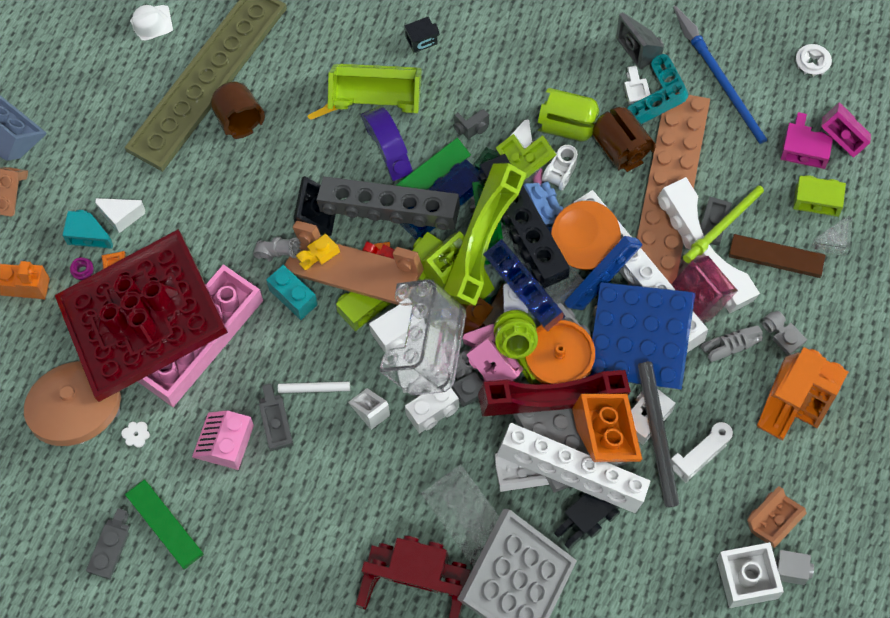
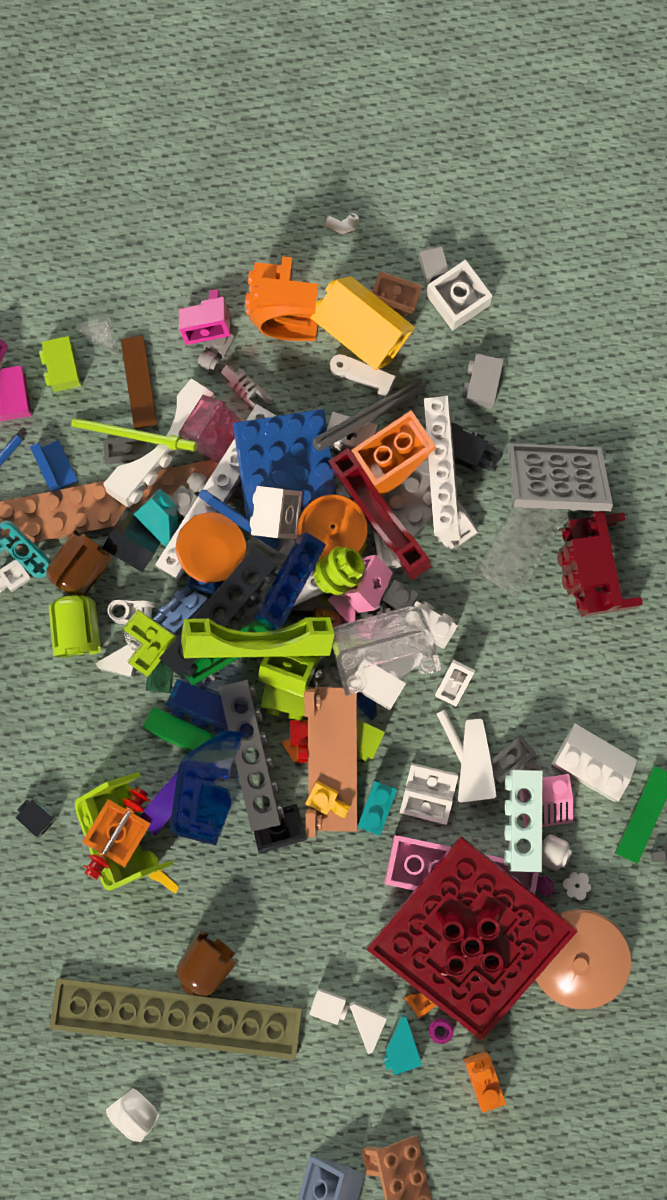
camera: 120 degrees left, 15 degrees up
light grey connector [253,237,301,261] -> none
dark grey bracket [453,109,489,139] -> none
none -> blue panel [30,440,78,491]
none -> orange plate [82,787,151,880]
none -> black slope [102,508,161,572]
none -> teal slope [134,489,178,547]
none -> clear blue windscreen [170,730,243,846]
none -> light grey plate [171,472,208,517]
none -> hinge [179,289,231,345]
none -> white slope [250,486,302,539]
none -> white brick [309,988,349,1025]
none -> yellow brick [311,276,416,371]
none -> white arm [325,213,359,234]
none -> white slope [400,763,458,825]
none -> white sticker [458,719,496,802]
none -> light grey brick [462,354,504,409]
none -> light aqua brick [504,770,542,872]
none -> magenta plate [536,875,556,897]
none -> white head [542,835,572,871]
none -> white slope [551,723,637,802]

